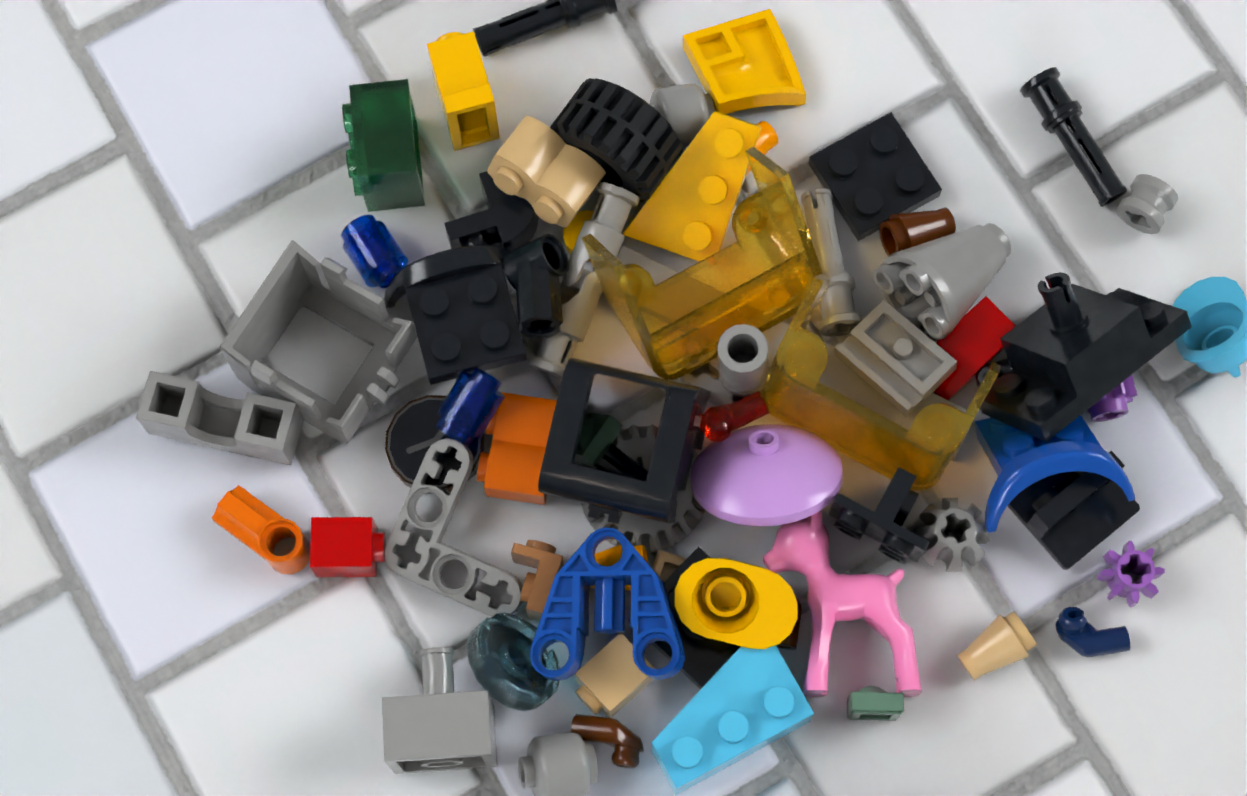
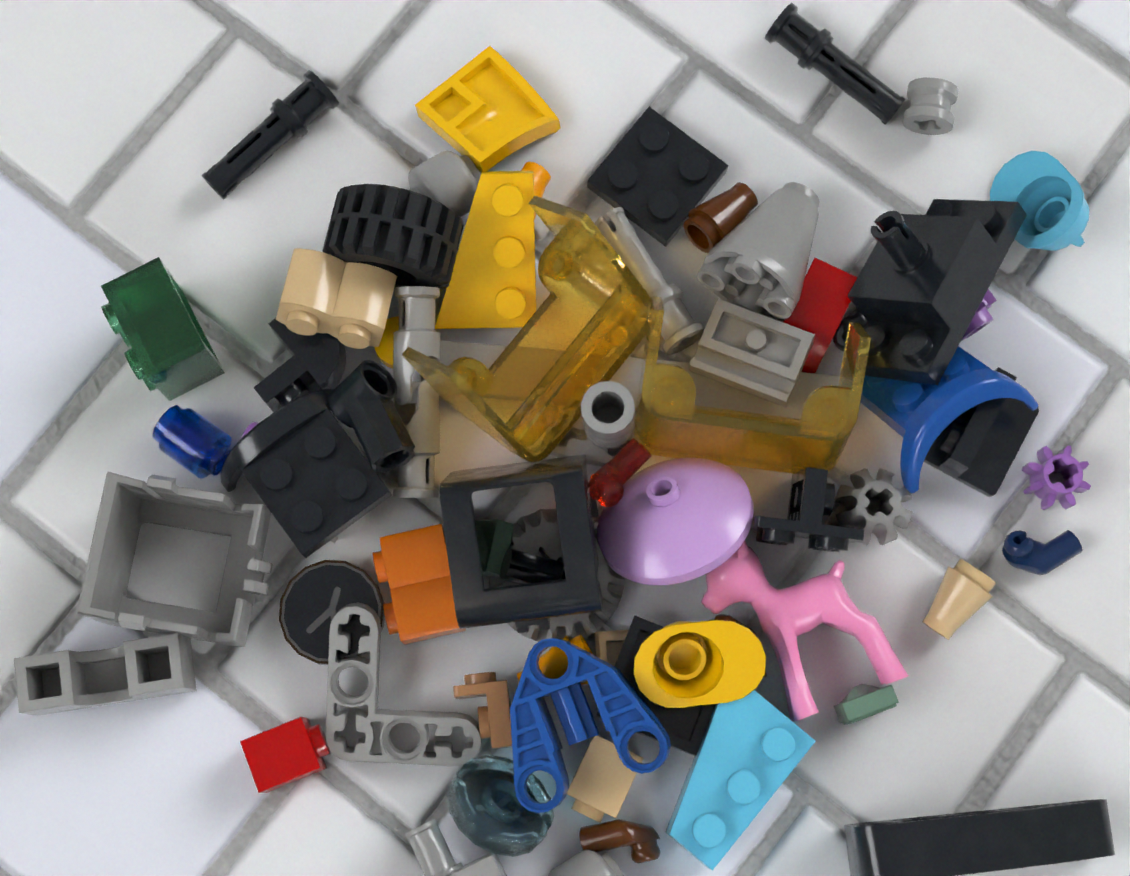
camera: 25 degrees left, 5 degrees up
orange piece [212,485,310,575] -> none
yellow hips [427,31,500,151] -> none
clear blue brick [435,368,505,446] -> none

